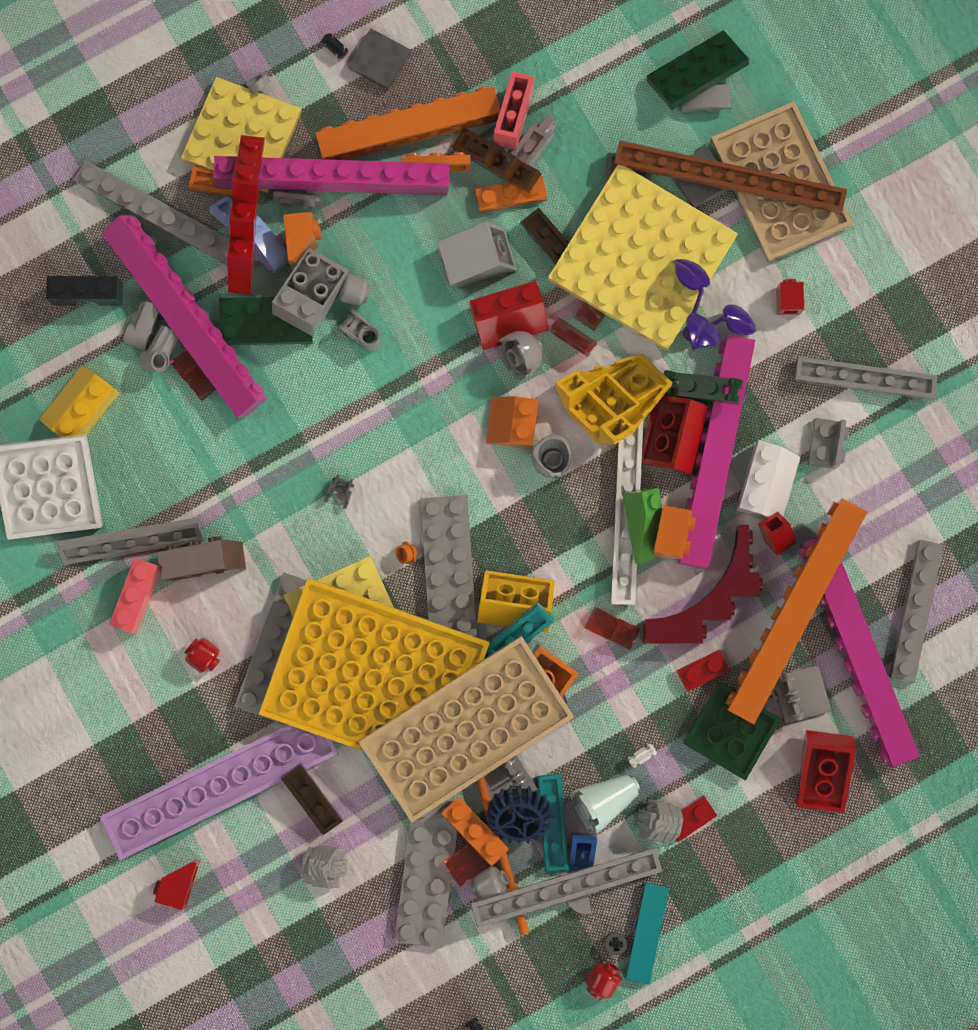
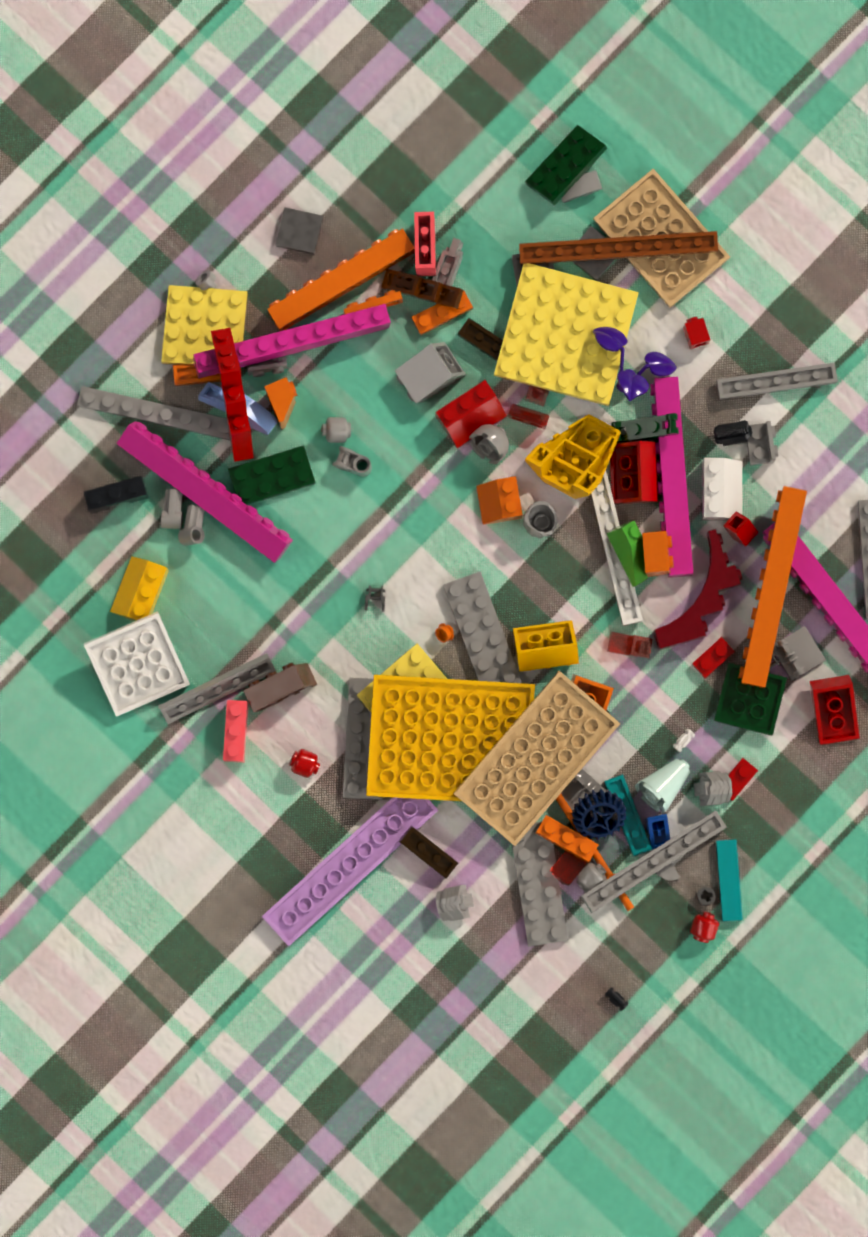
camera: 15 degrees left, 0 degrees up
red slope [153,859,201,910] -> none
clear red slope [170,349,216,401] -> none
light grey slope [272,247,349,336] -> none
black piece [321,33,348,59] -> none
teal tile [484,602,554,659] -> none
none -> black piece [714,420,753,446]

